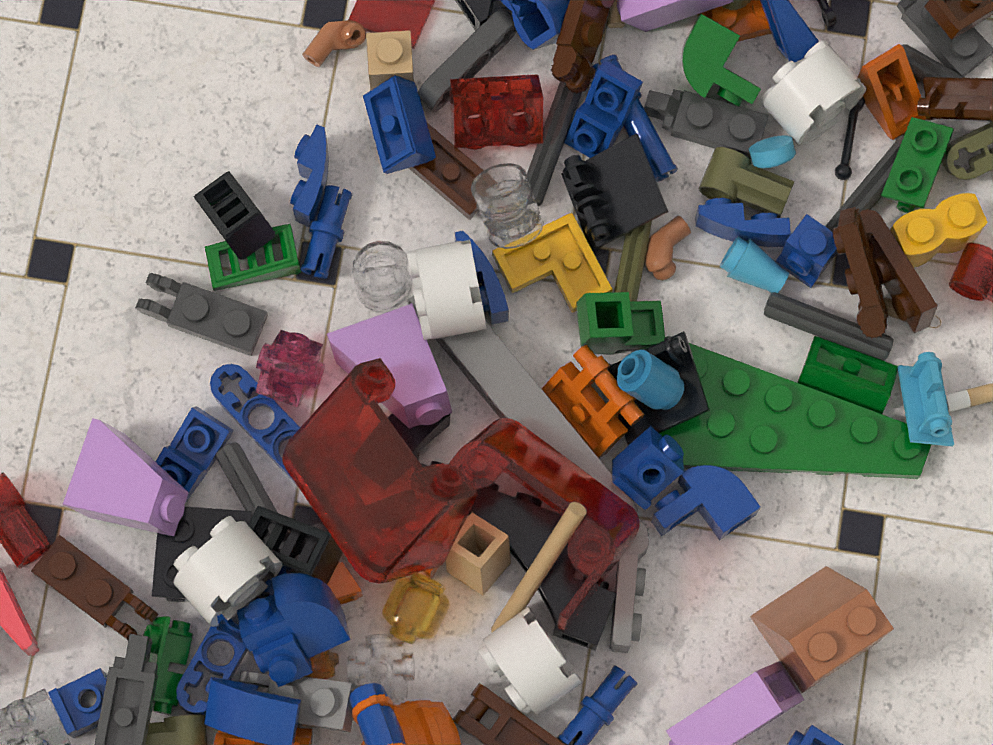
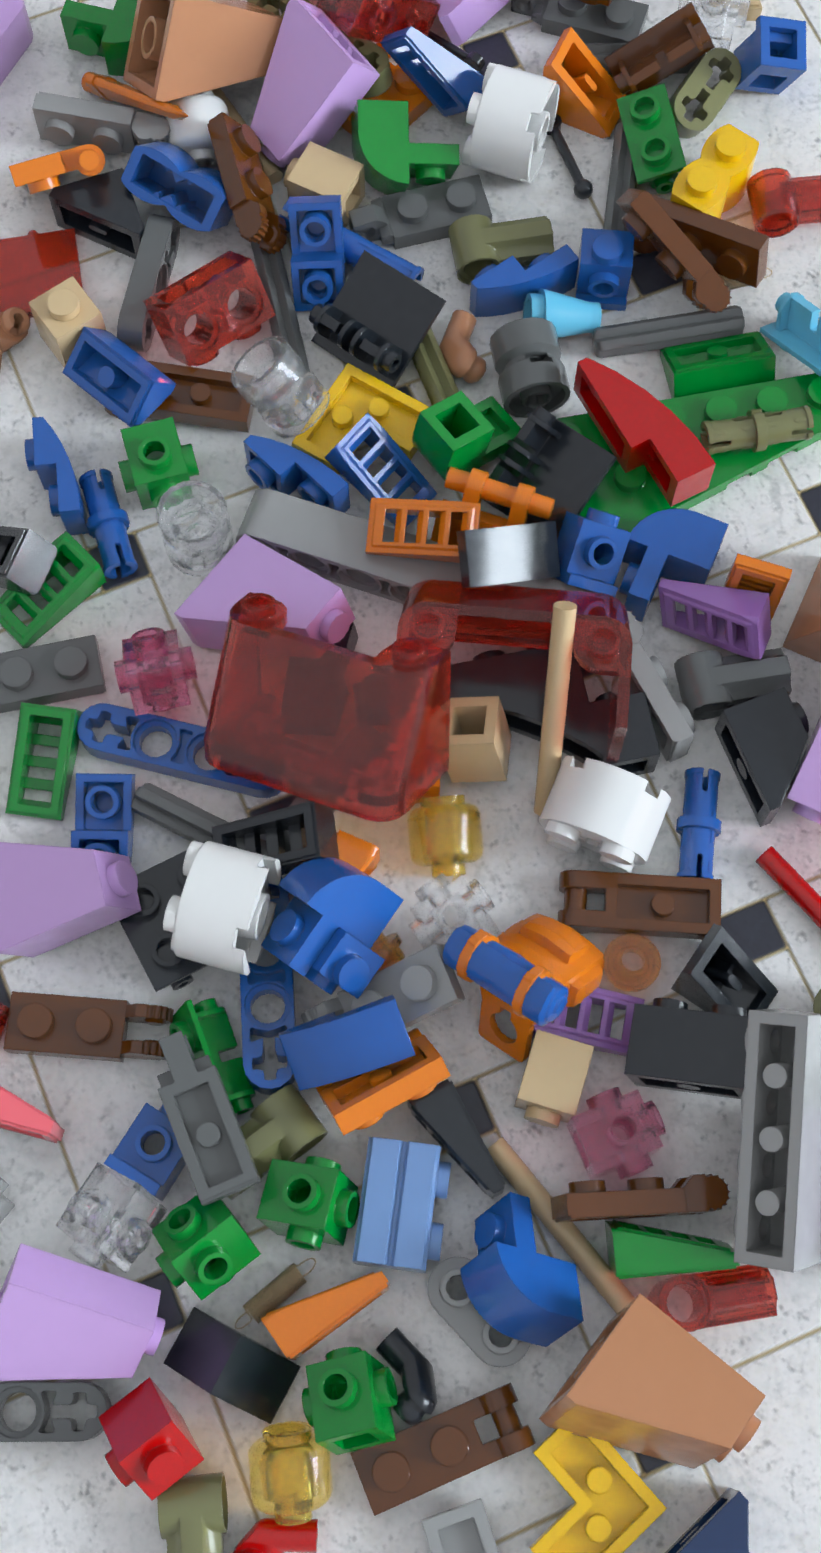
camera: 30 degrees left, 5 degrees down
white brick [407,240,487,340] -> none
dark azure brick [617,350,684,410] -> none
medium azure tile [749,135,796,168] -> none
none -> green slope [5,702,82,821]
none -> green brick [118,417,199,510]
none -> tan brick [284,141,365,228]
none -> blue slope [324,412,438,527]
none -> orange slope [365,498,481,563]
none -> slope [456,521,561,588]
none -> dark grey wheel [489,317,571,418]
none -> red slope [573,358,716,507]
none -> medium lavender slope [658,578,771,660]
none -> dark grey piece [674,648,792,721]
none -> olive pin [700,405,814,455]
none -> black slope [715,687,809,827]
none -> orange slope [724,553,792,620]

